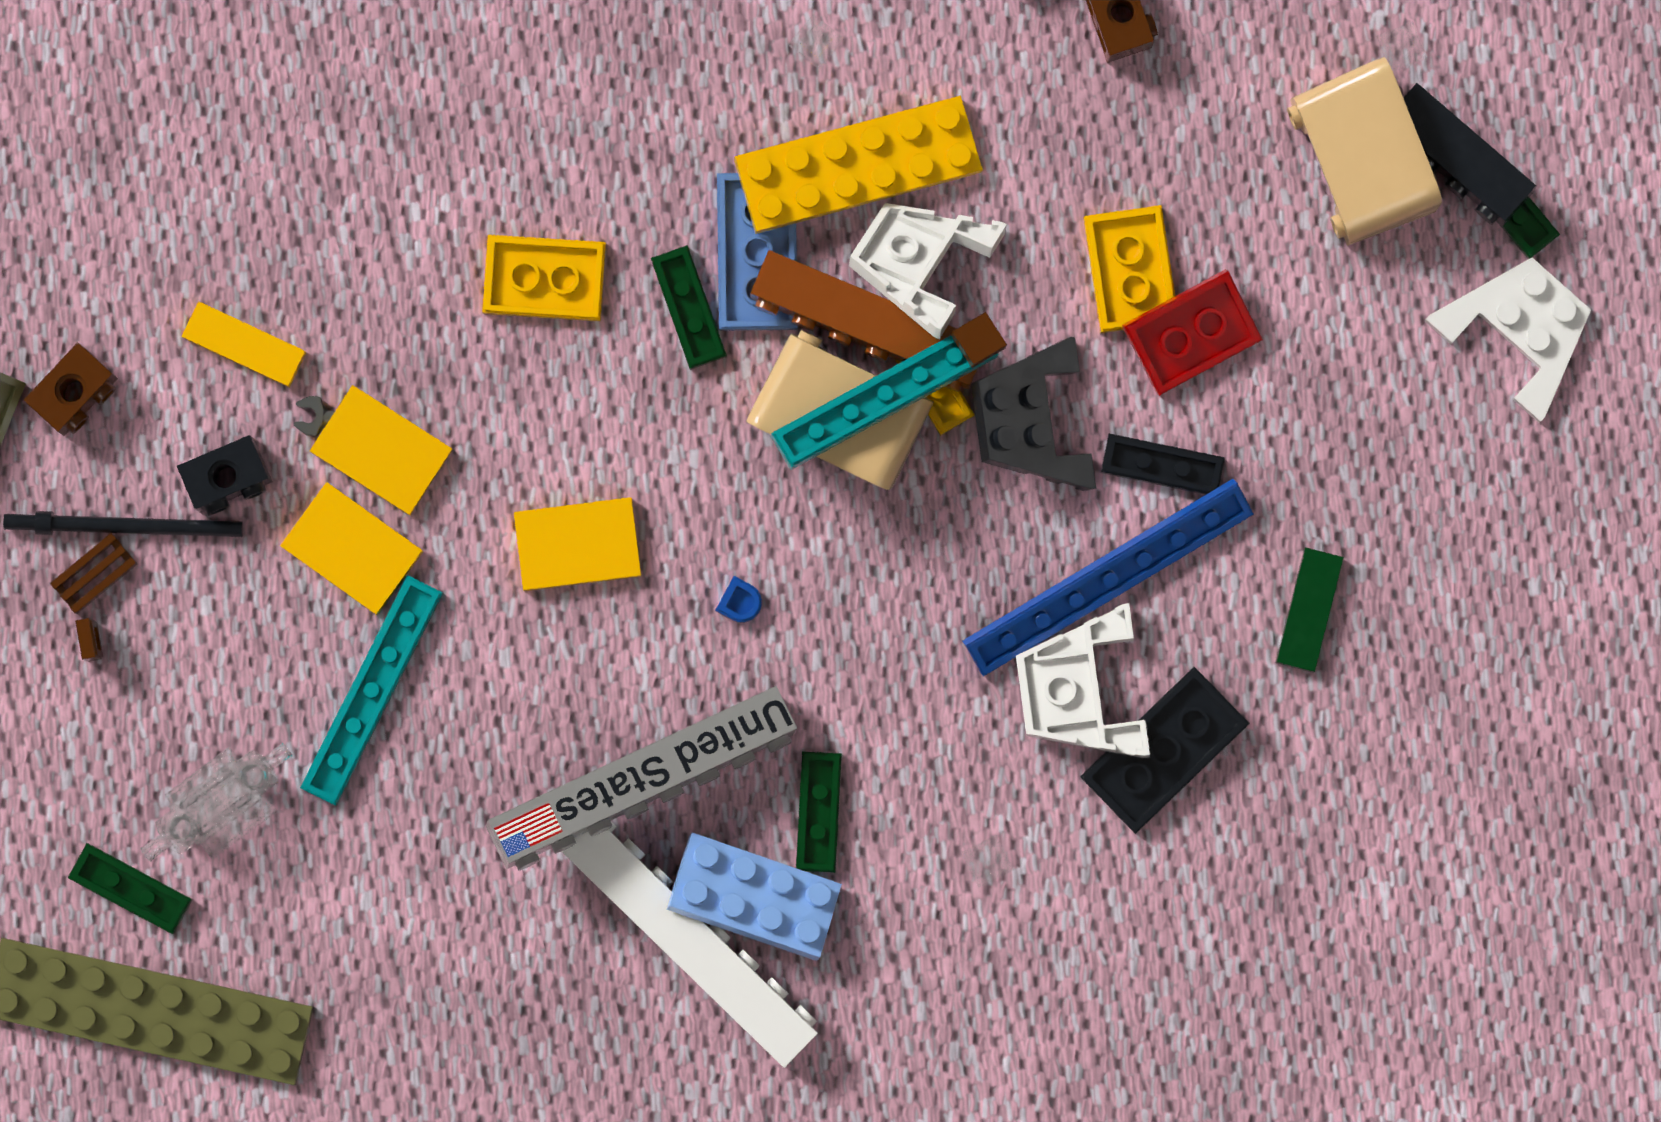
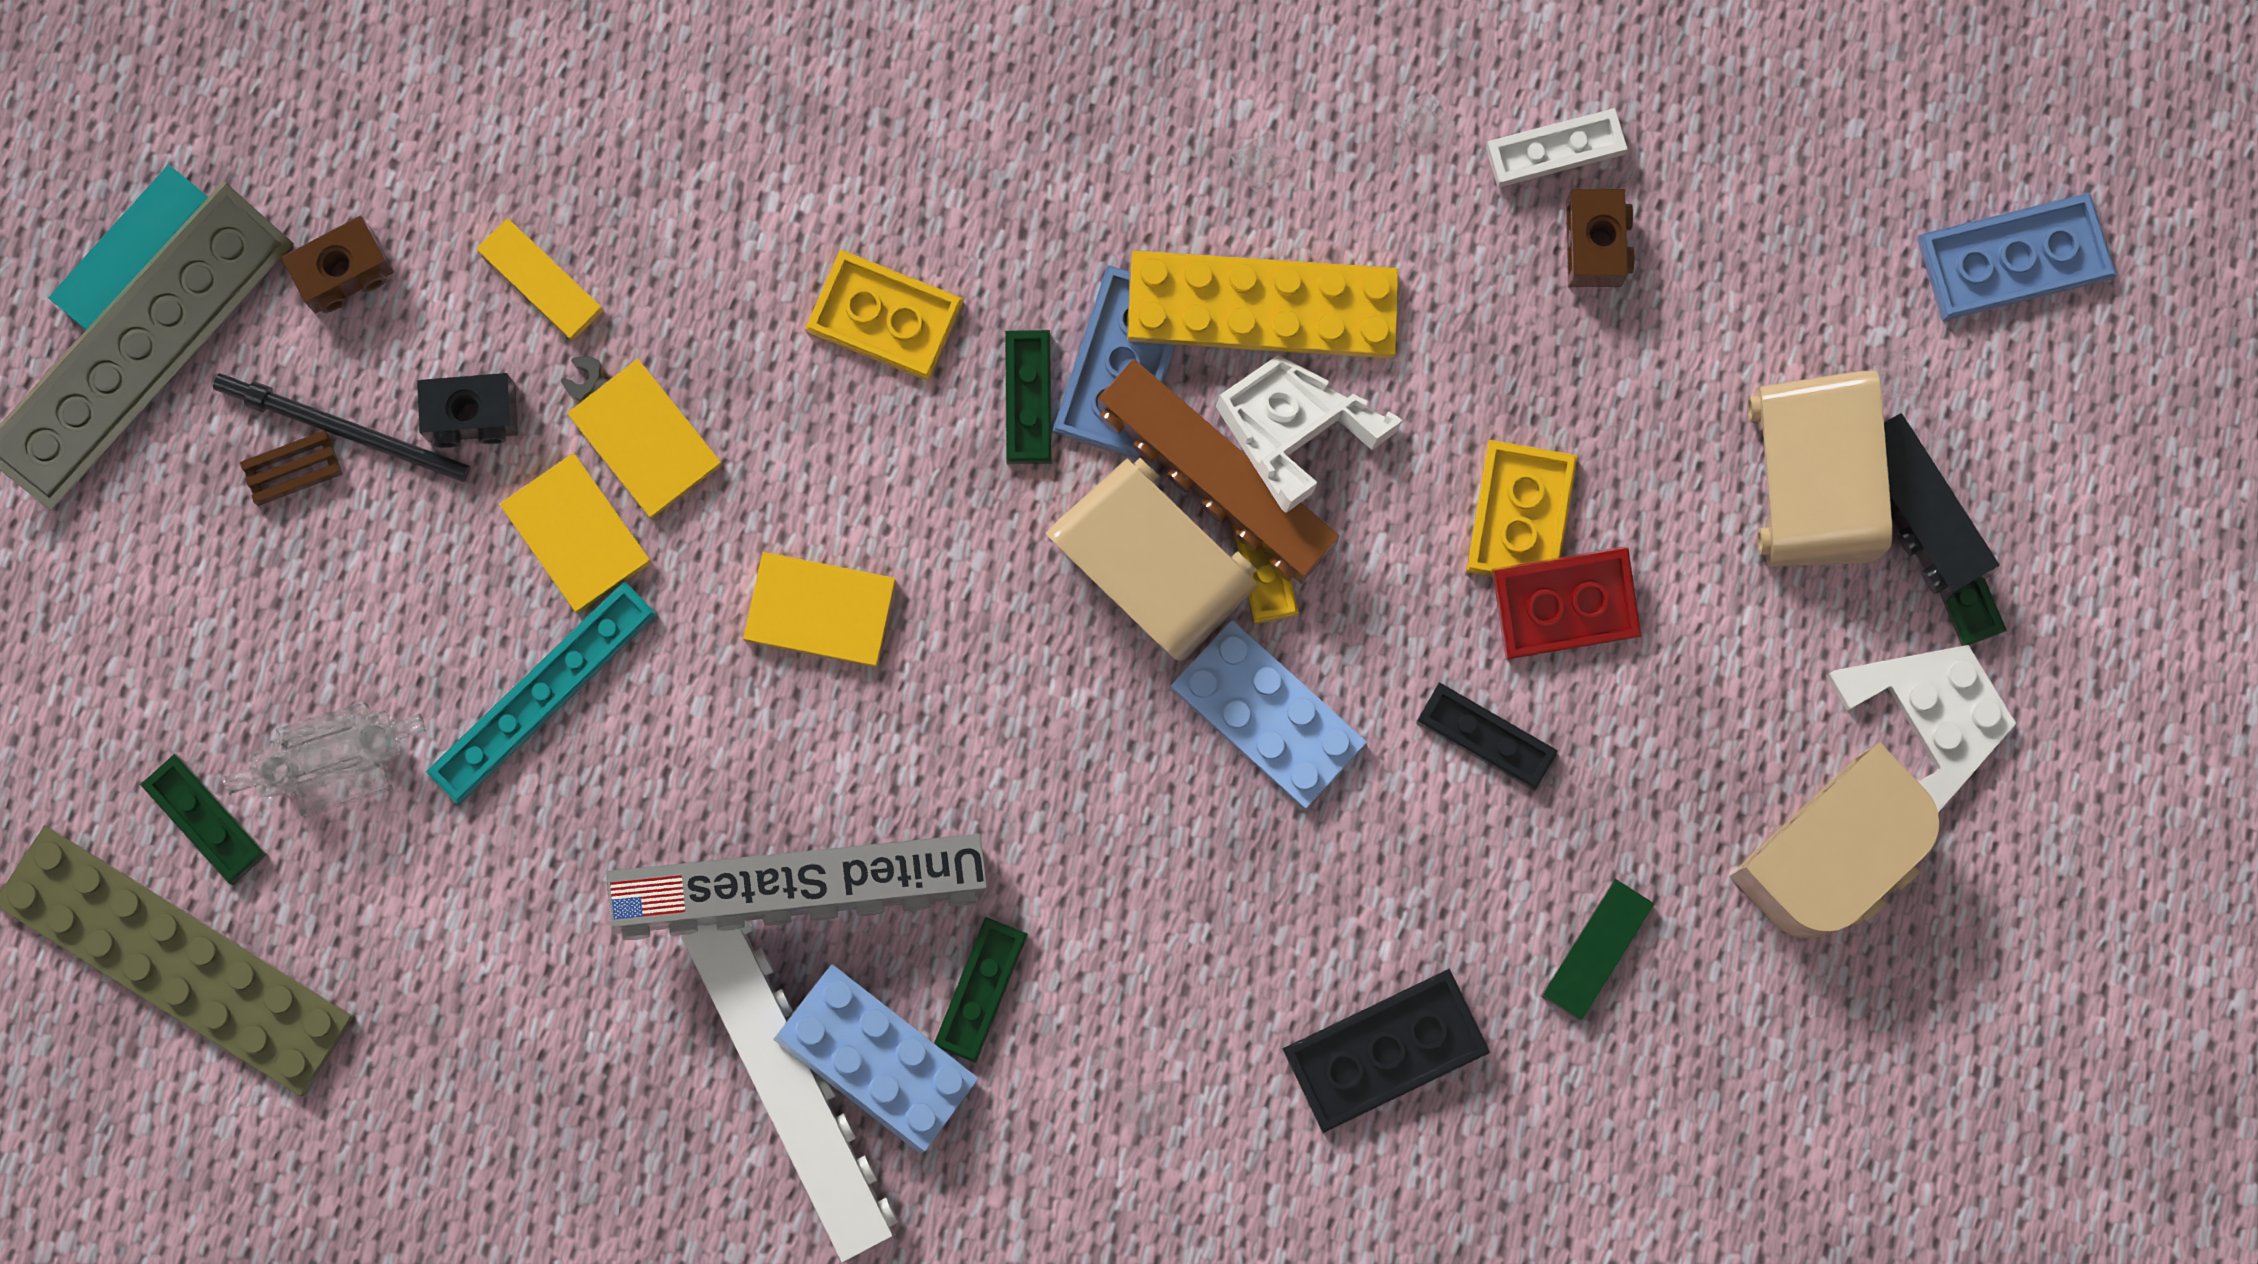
camera: 20 degrees right, 5 degrees down
reddish brown tile [75,618,103,662] -> none
blue tile [715,576,762,623] -> none
teal tile [771,335,998,470] -> none
reddish brown tile [951,312,1007,368] -> none
blue tile [962,479,1254,677] -> none
black wing [971,337,1096,491] -> none
white wing [1016,603,1150,758] -> none
none -> light blue plate [1171,620,1367,810]
none -> tan brick [1729,742,1939,938]

